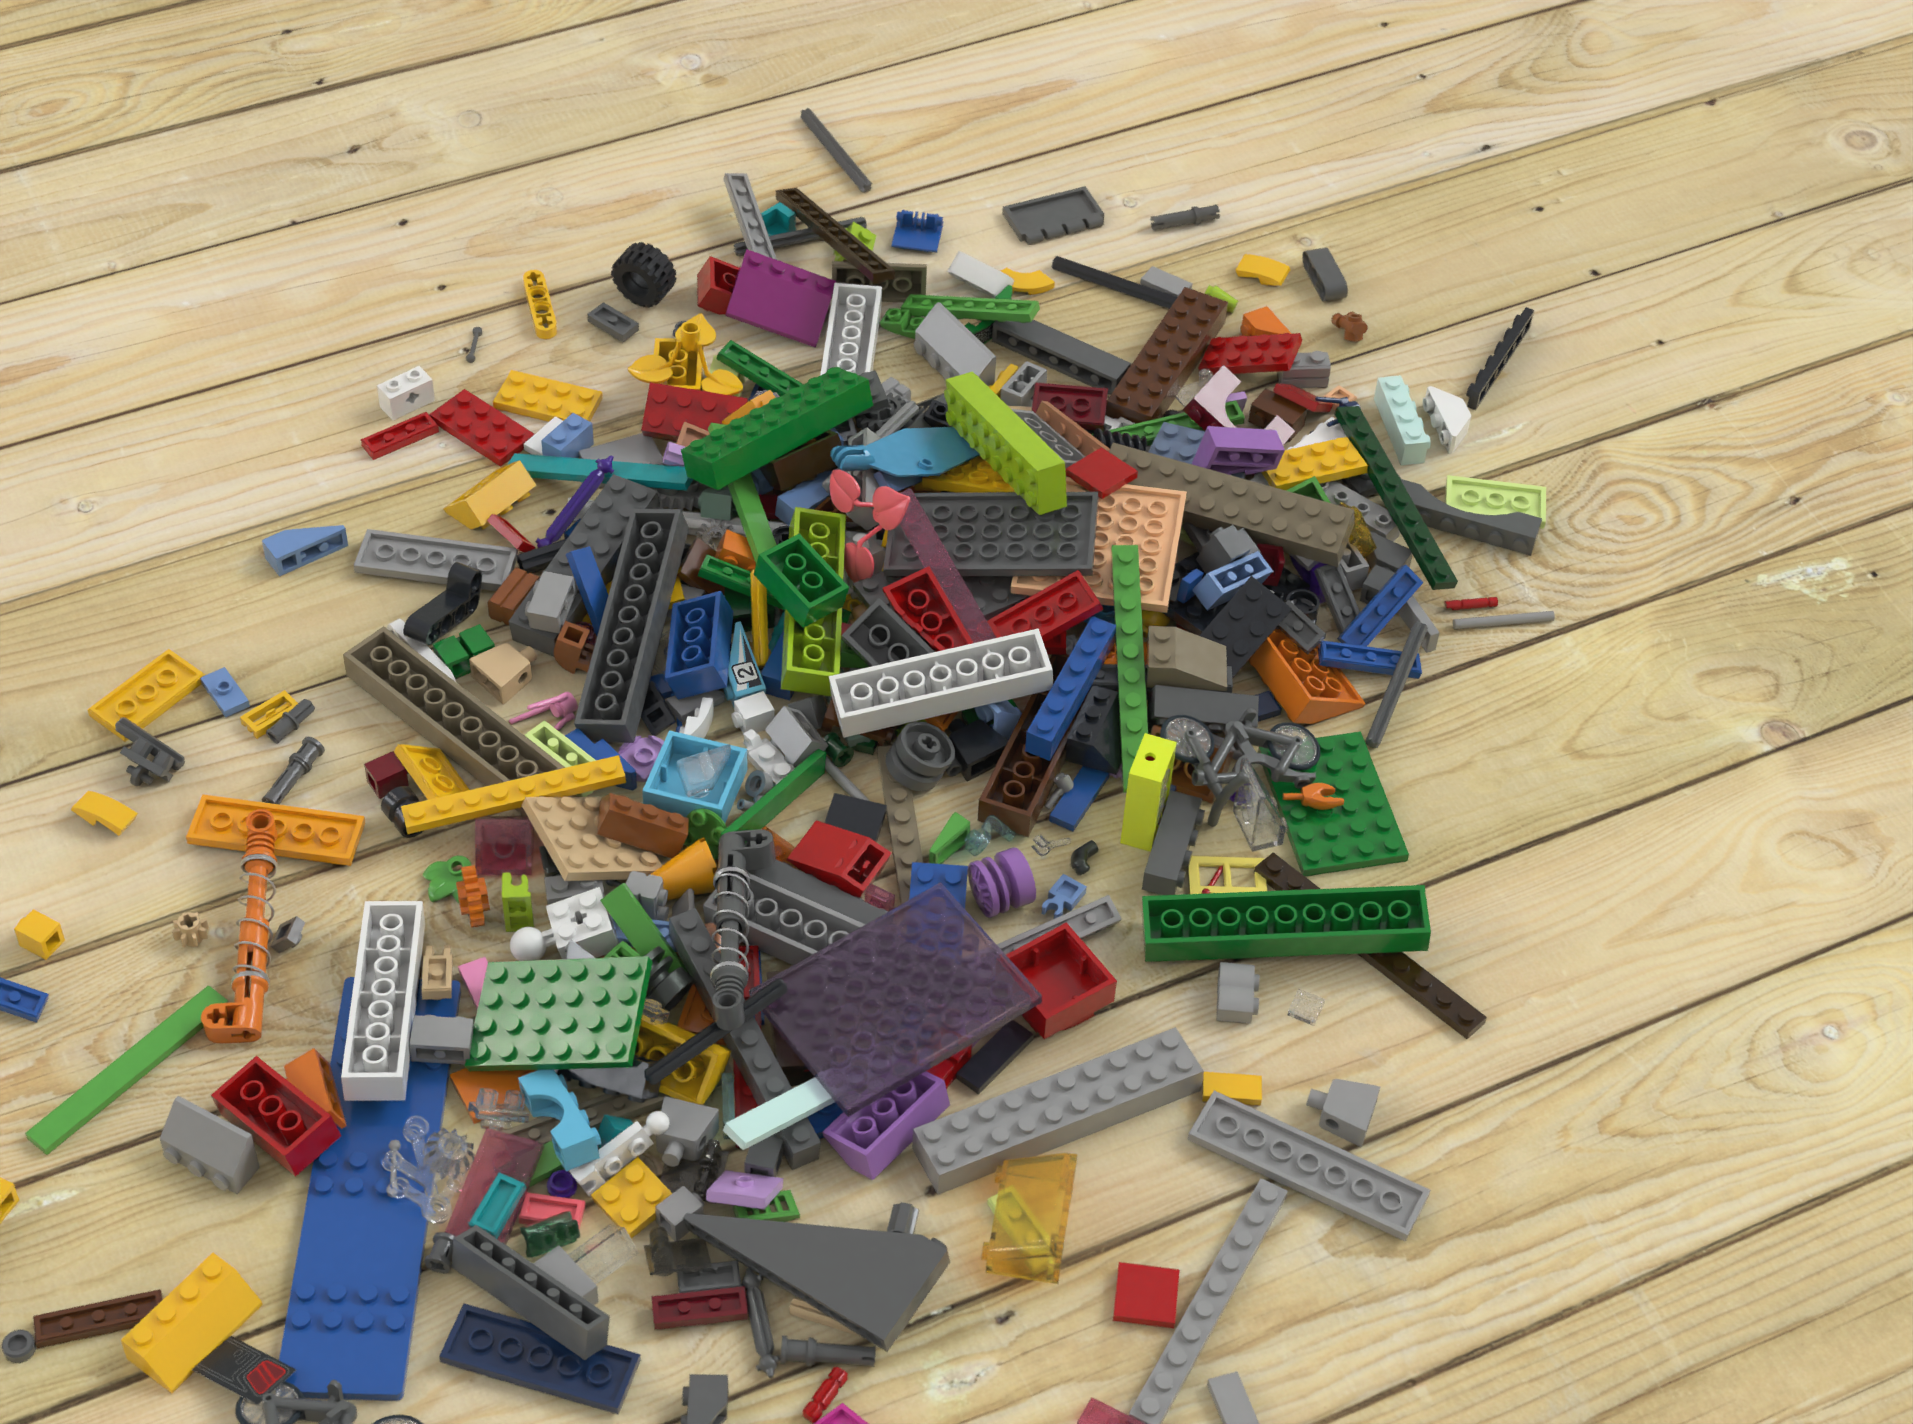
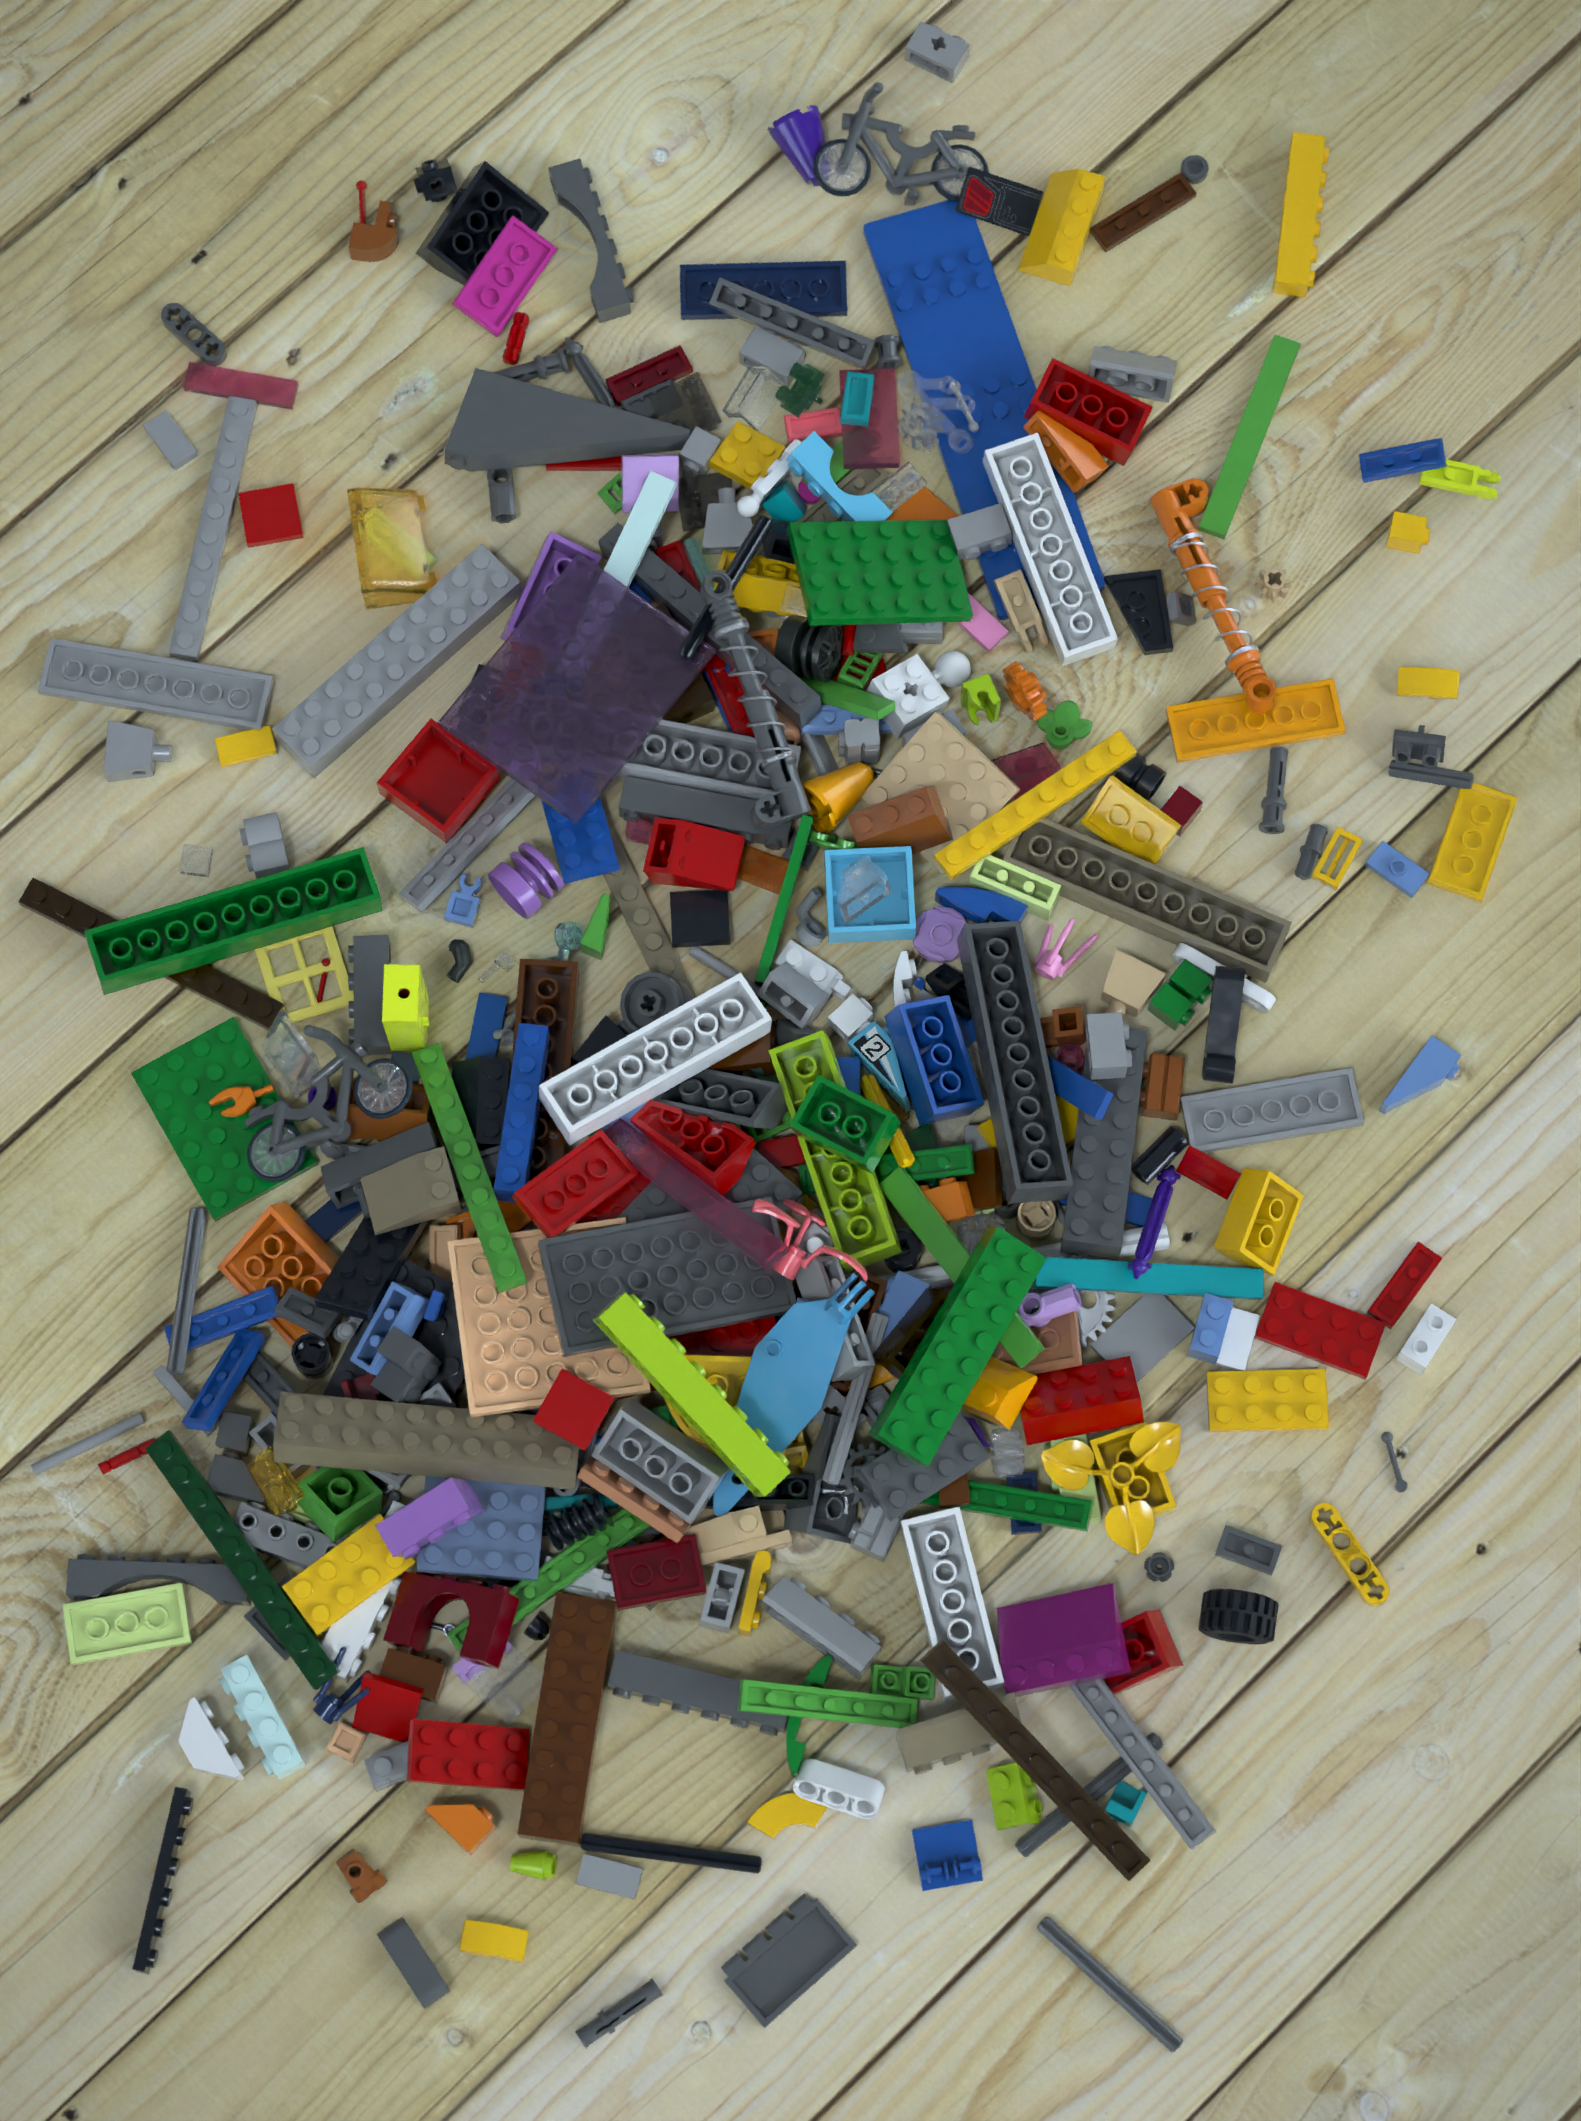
camera: 165 degrees right, 25 degrees up
none -> black wing [1104,569,1173,655]

